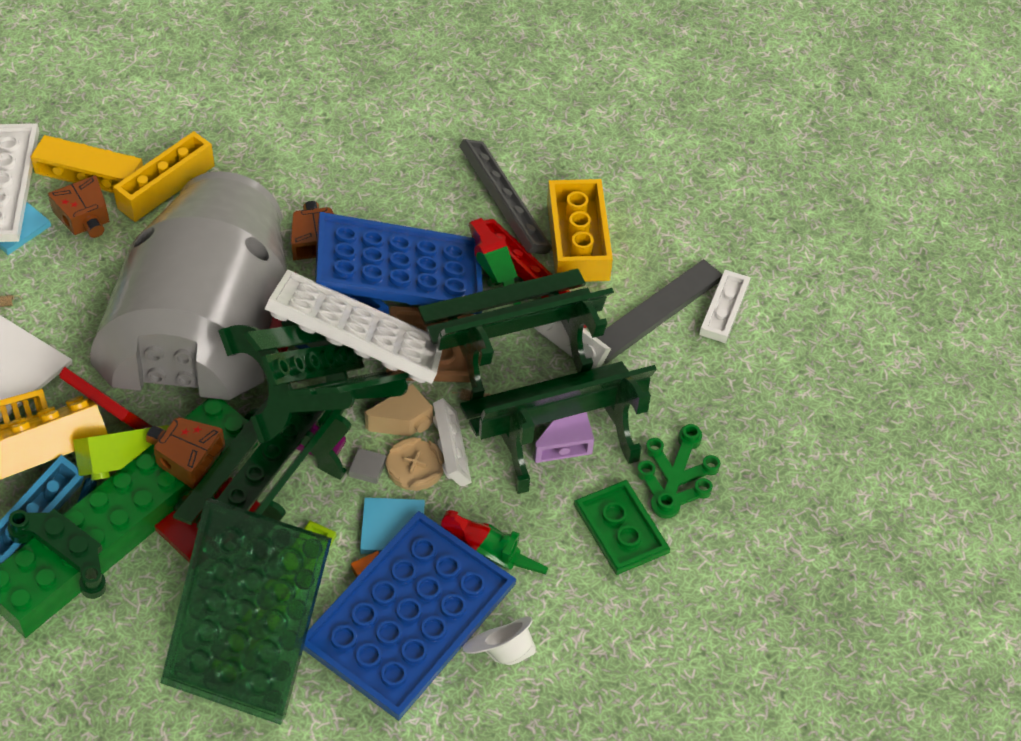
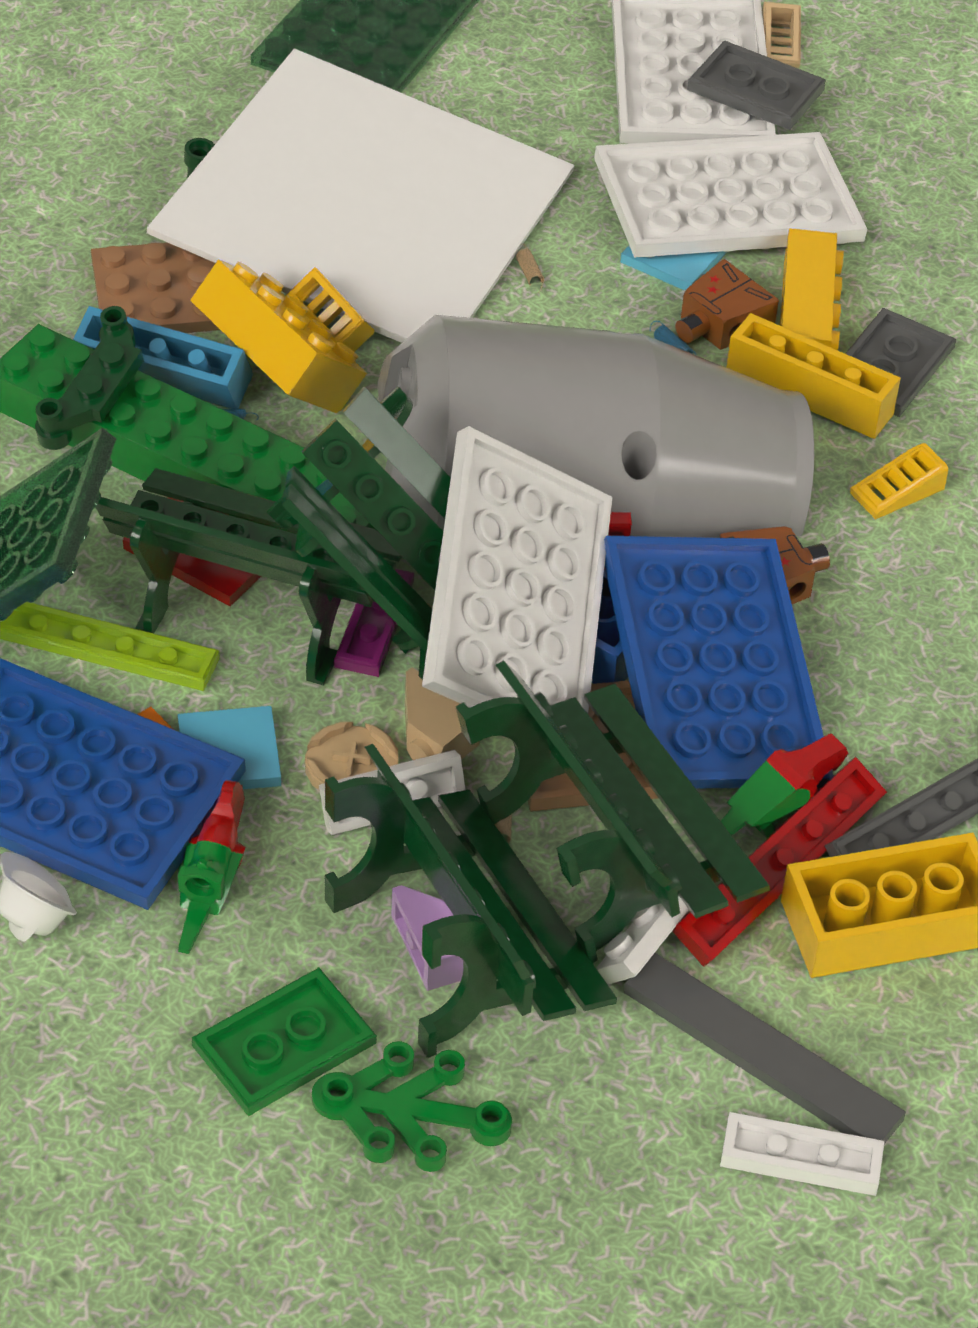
camera: 80 degrees right, 5 degrees down
red tile [59,367,152,430] -> none
lime slope [73,425,169,480] -> none
dark orange torso [146,417,225,489] -> none
light grey tile [349,448,387,484] -> none
none -> dark azure piece [650,321,697,356]
none -> dark grey tile [845,308,956,417]
none -> yellow slope [850,443,948,520]

